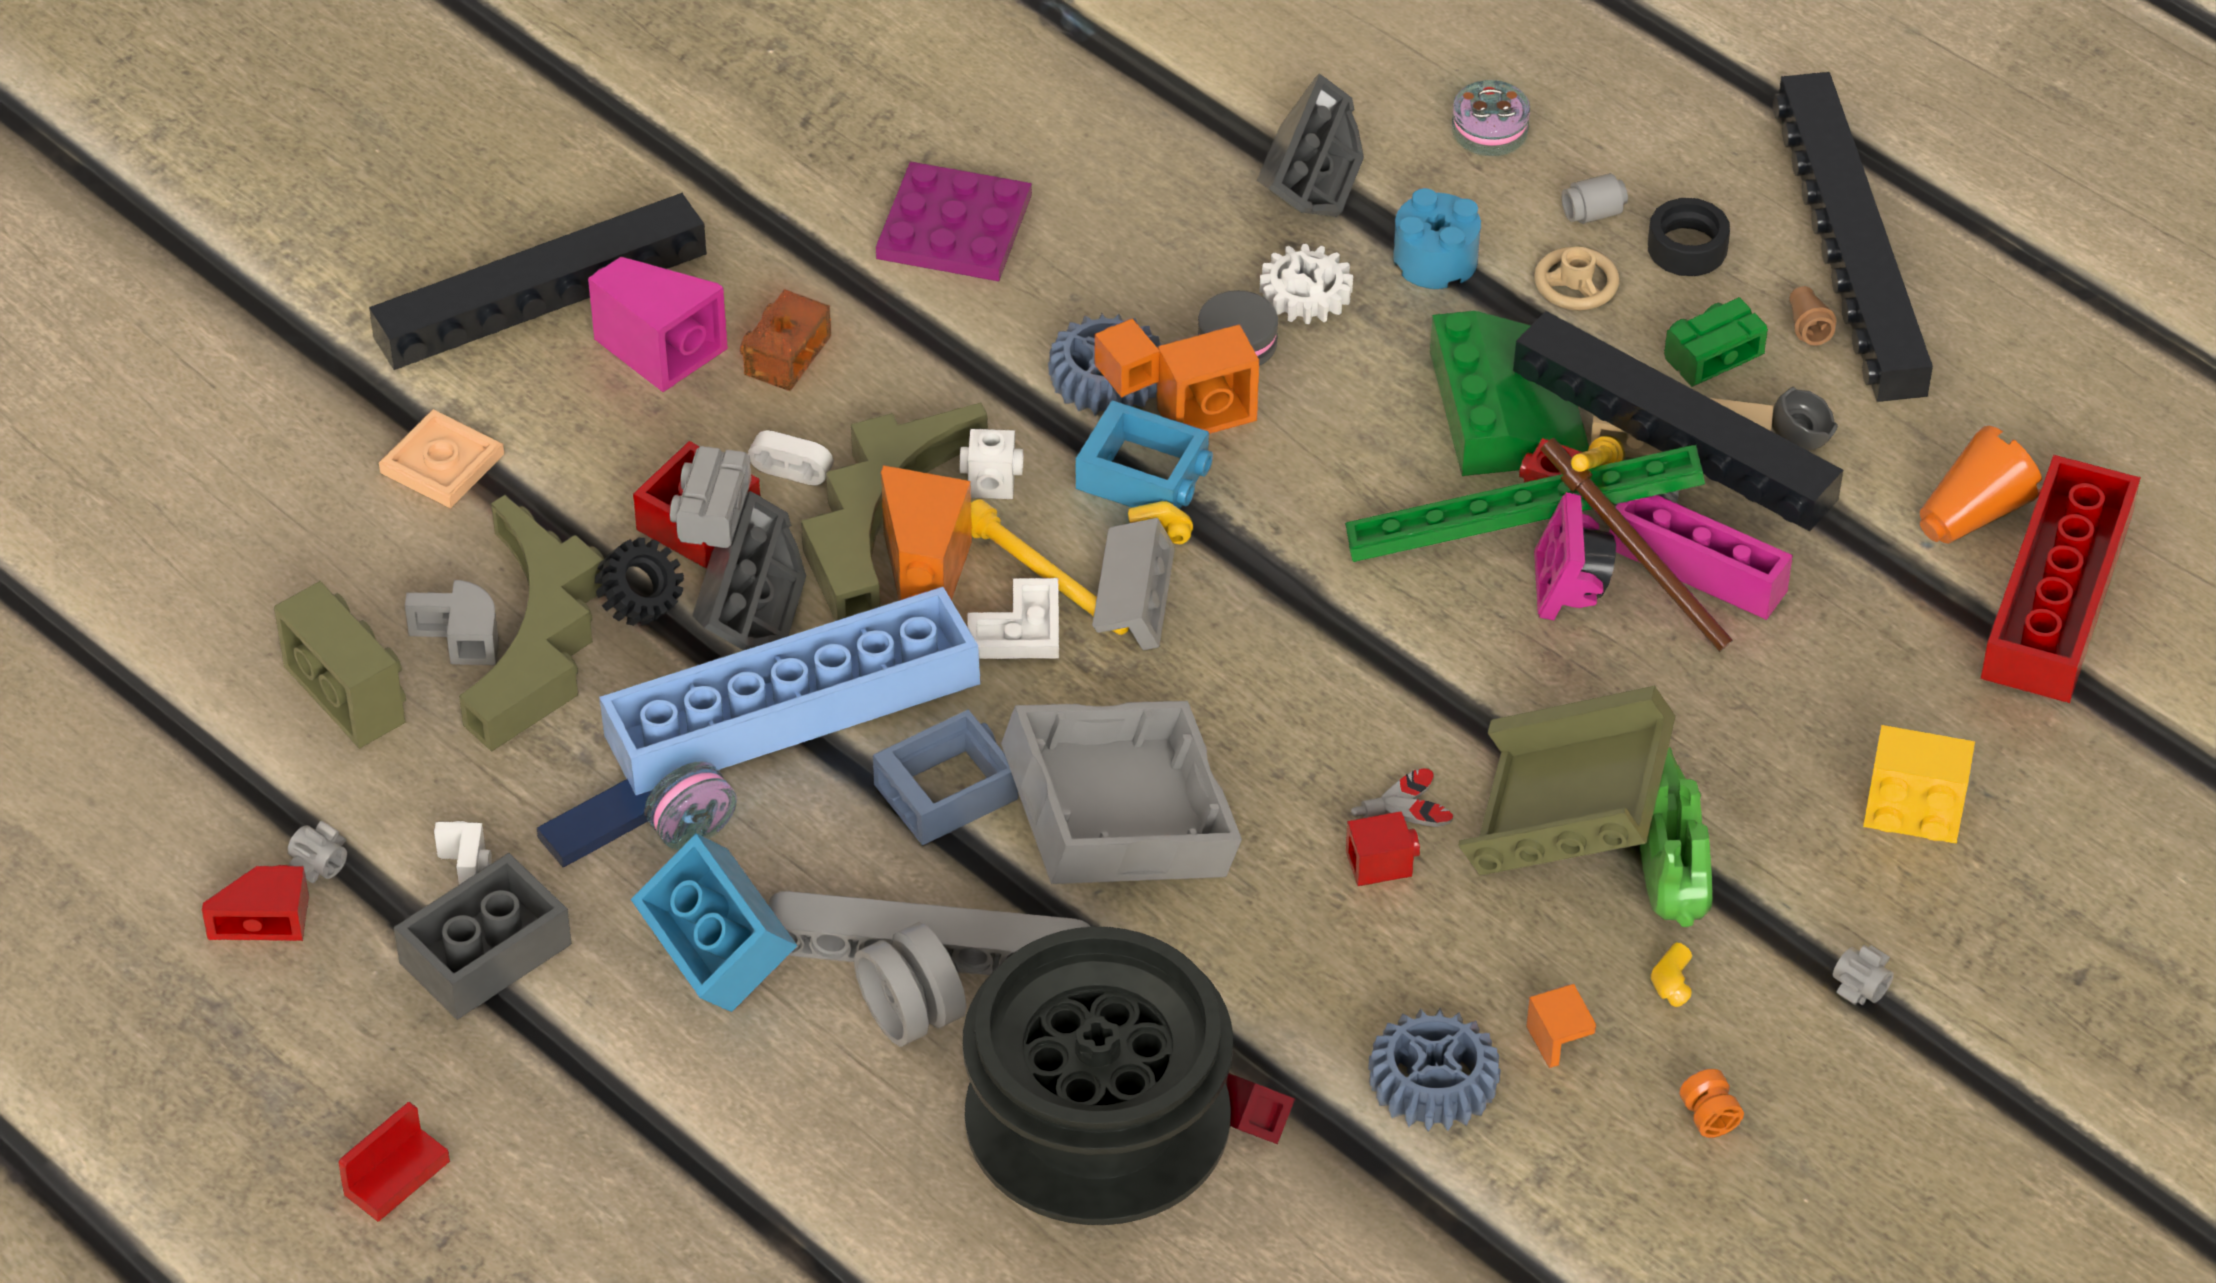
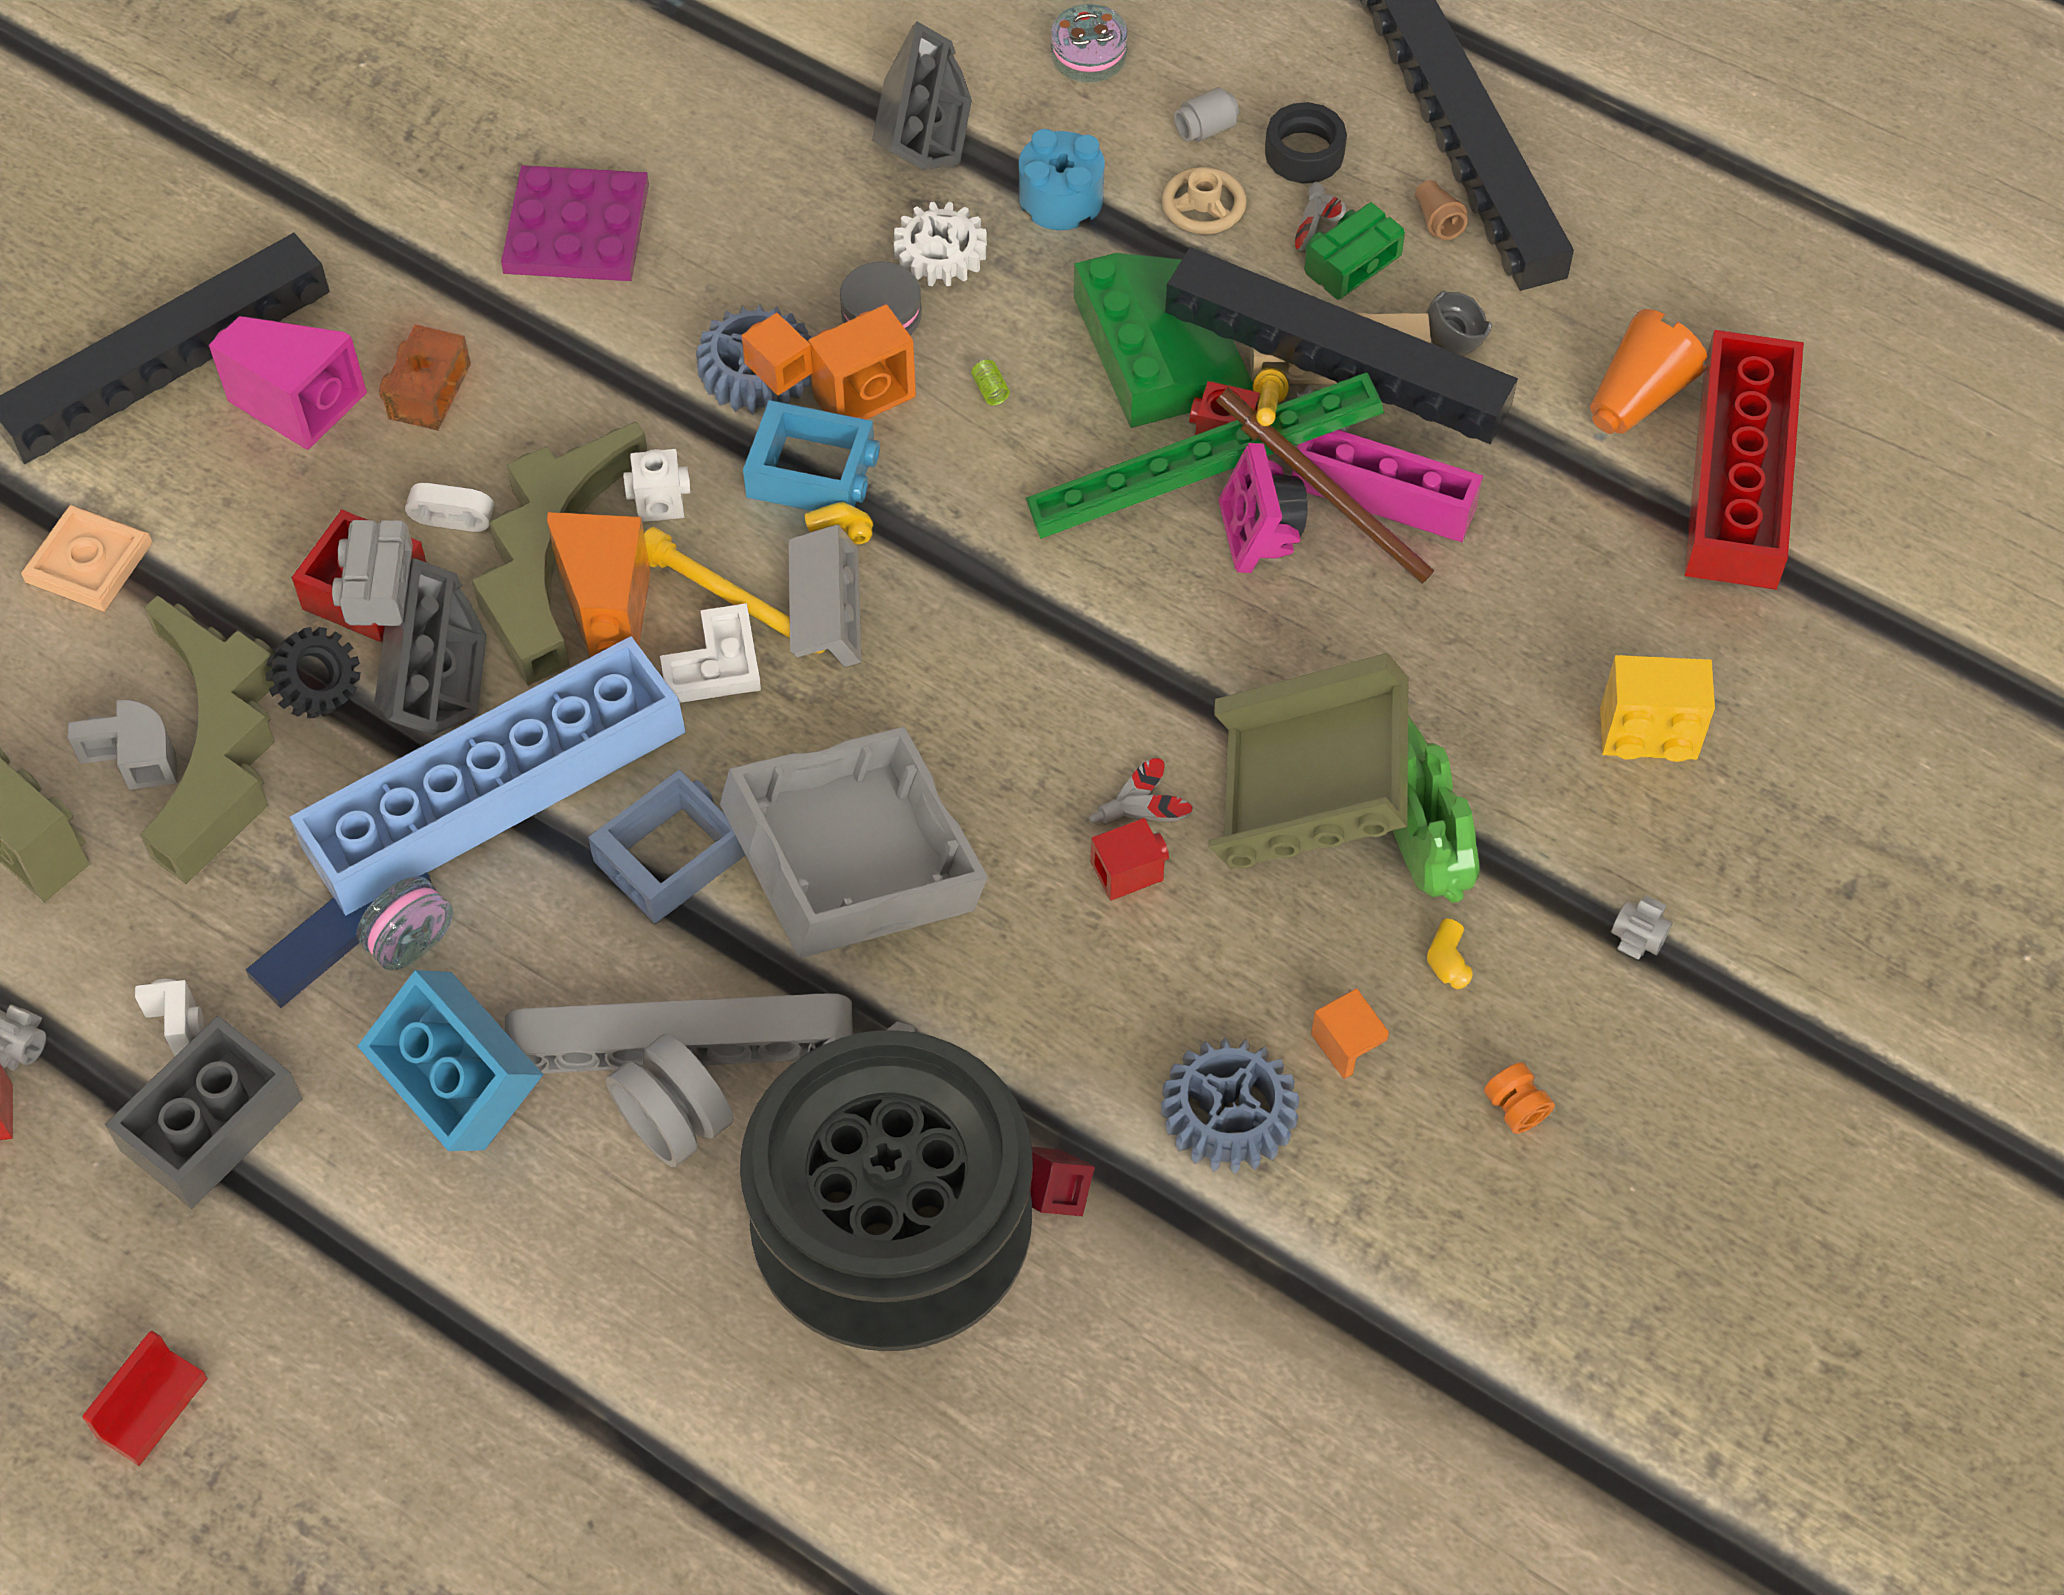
camera: 10 degrees left, 10 degrees up
none -> lime piece [971,359,1010,405]
none -> light grey piece [1295,182,1346,252]

